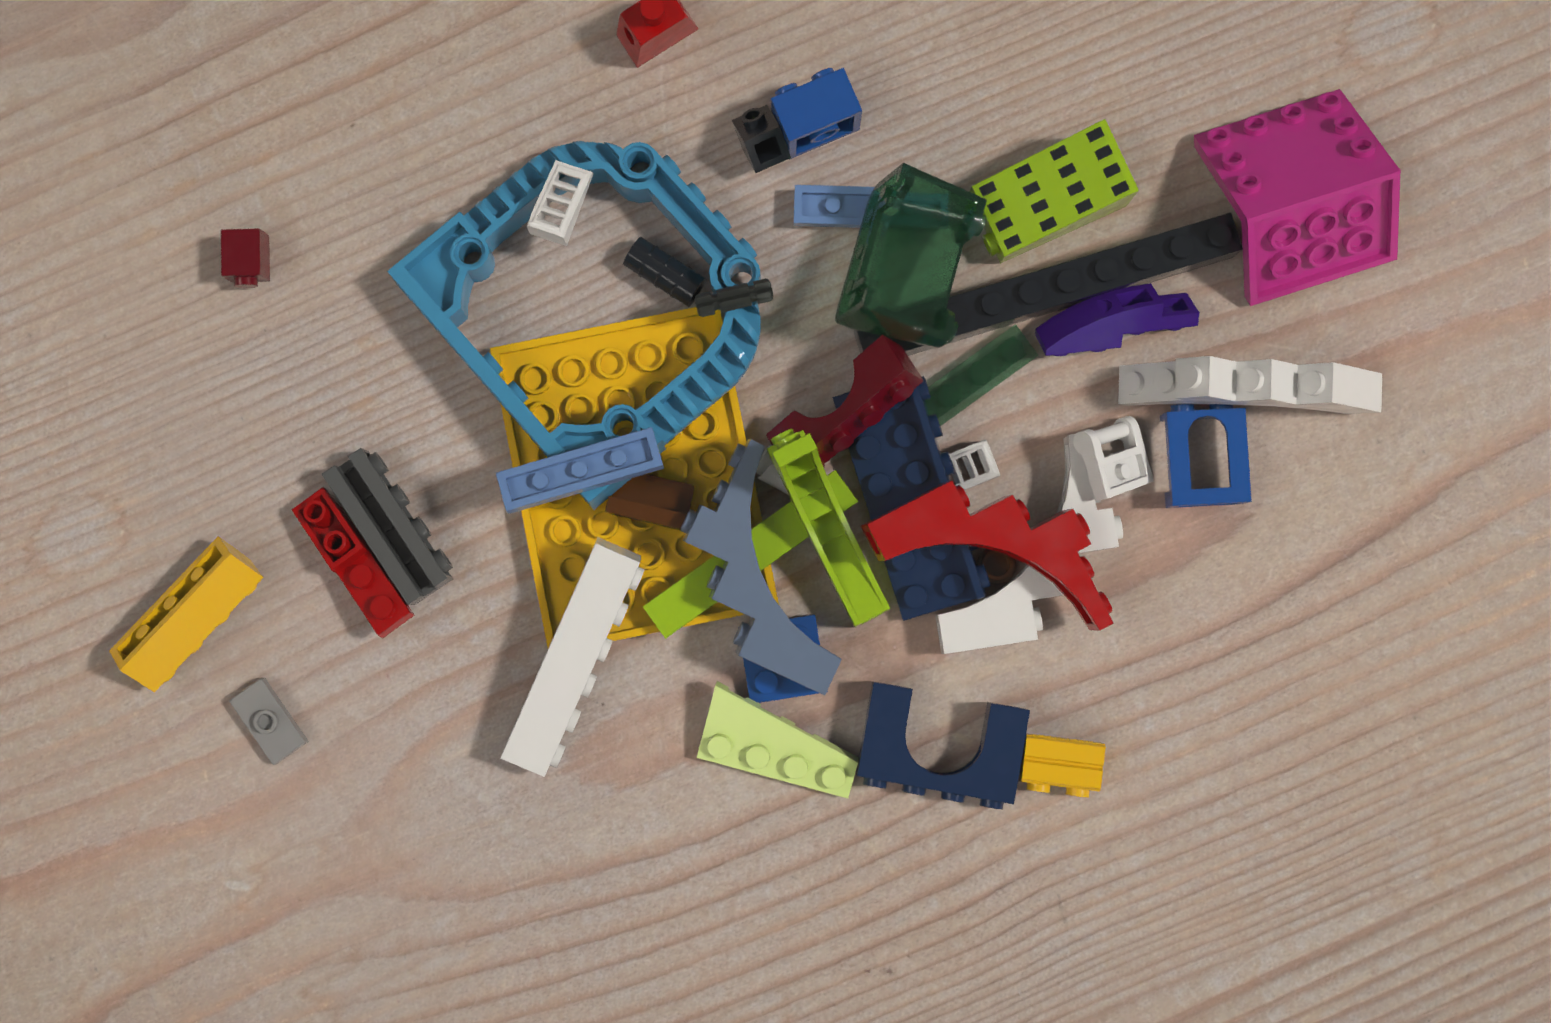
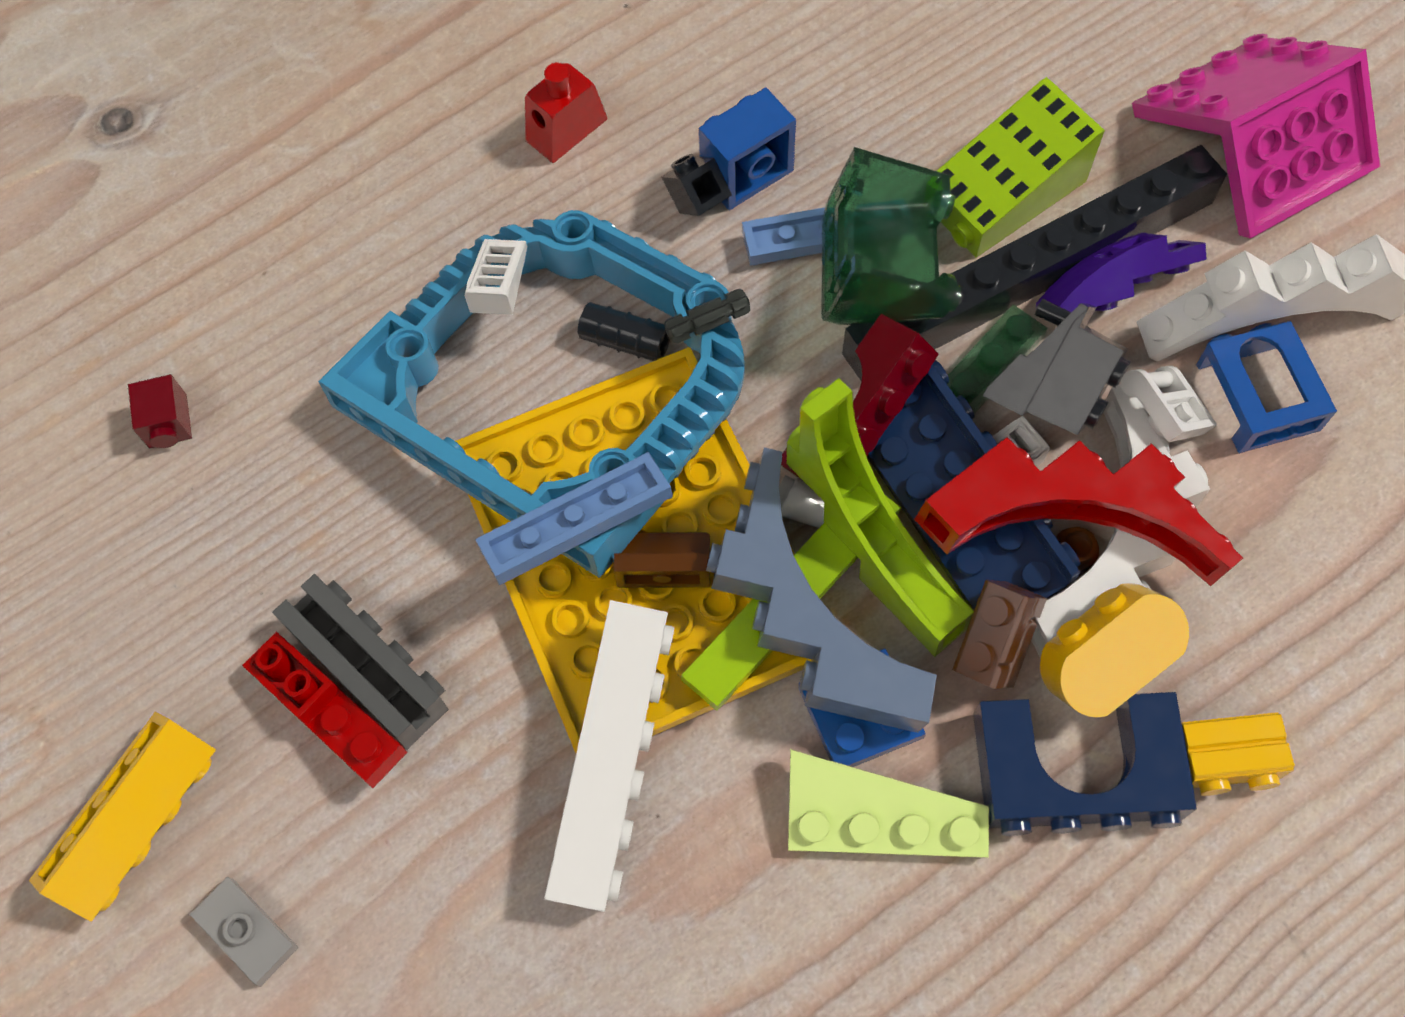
camera: 15 degrees left, 20 degrees down
none -> reddish brown brick [952,580,1047,689]
none -> piece [983,299,1131,435]
none -> yellow brick [1040,583,1189,717]

